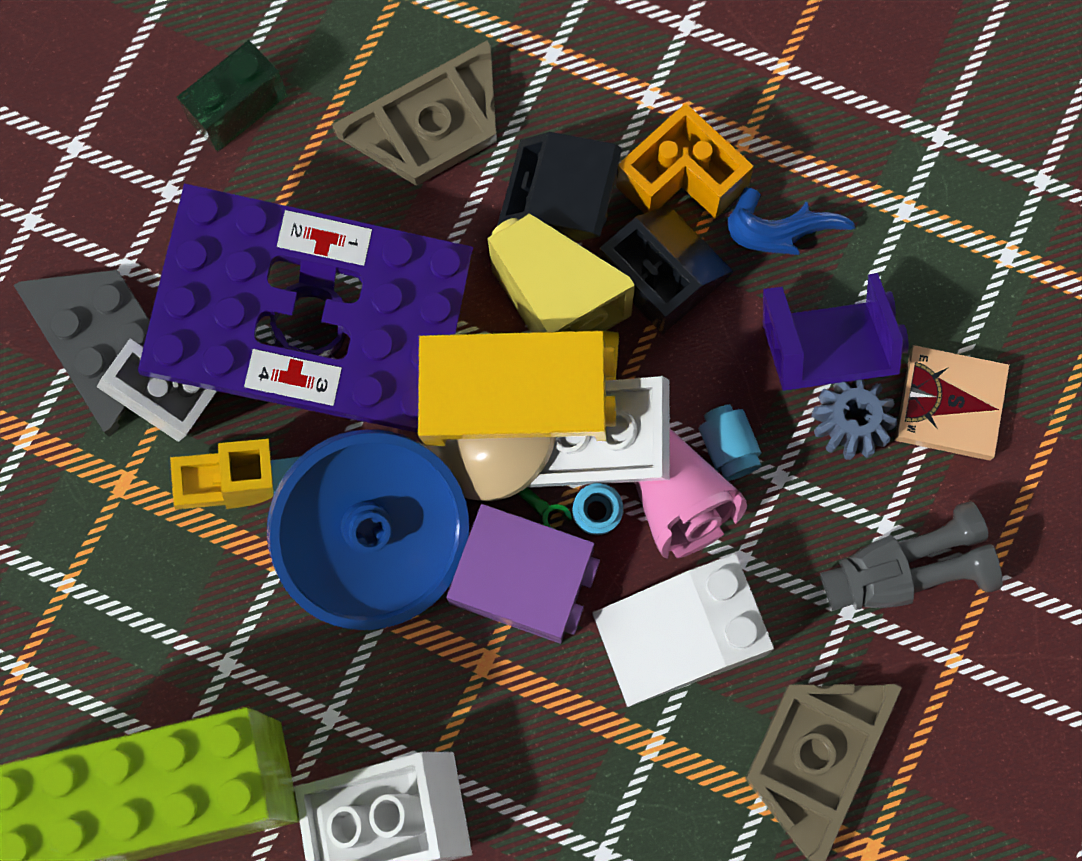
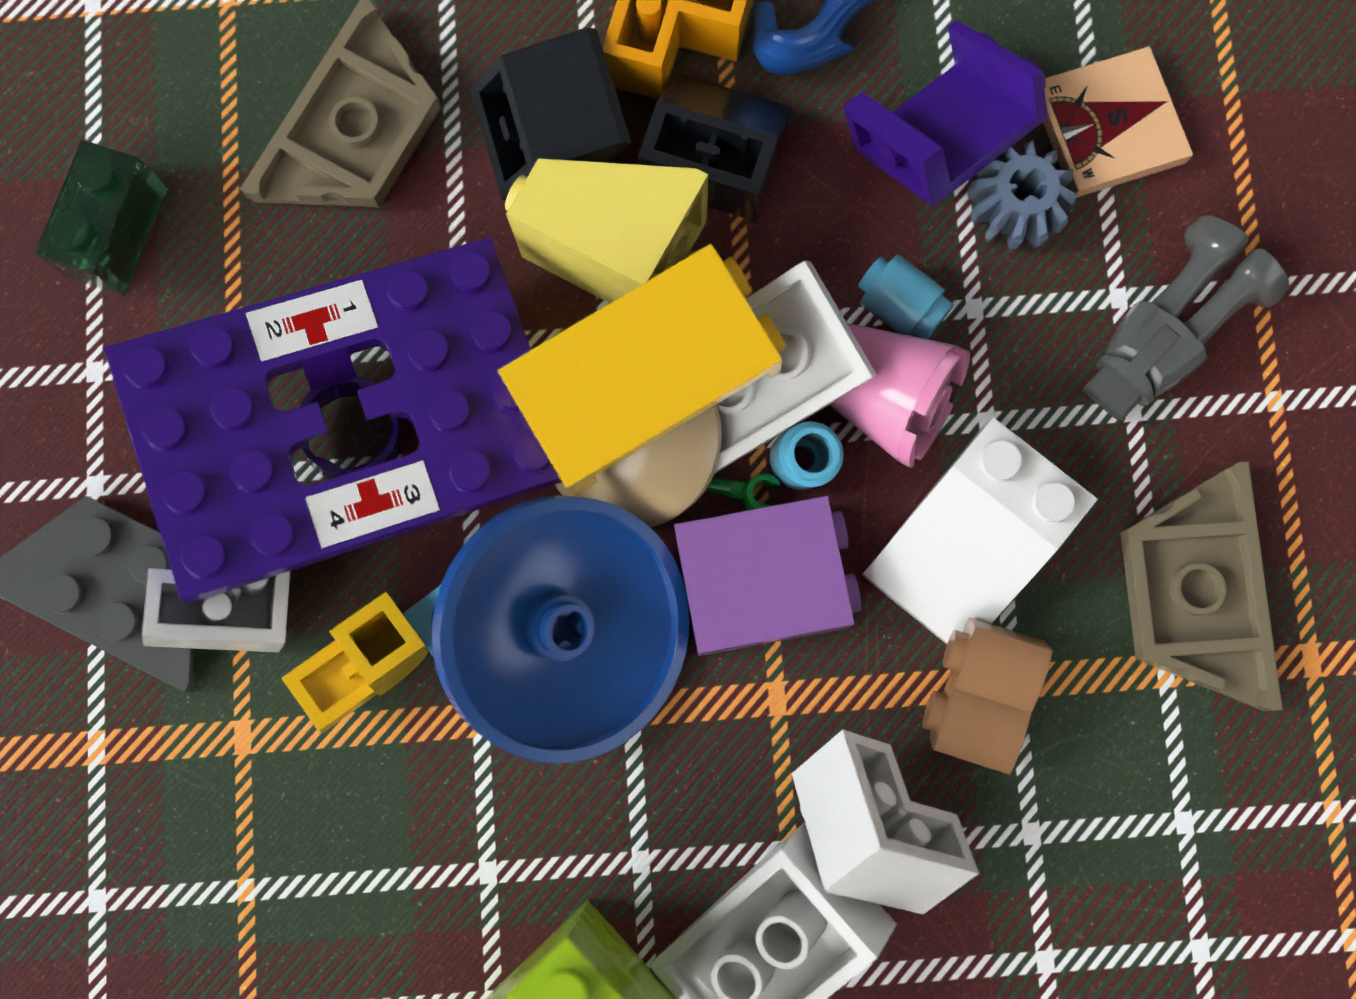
camera: 30 degrees left, 5 degrees up
none -> white brick [792,729,979,914]
none -> medium nougat brick [922,617,1053,775]

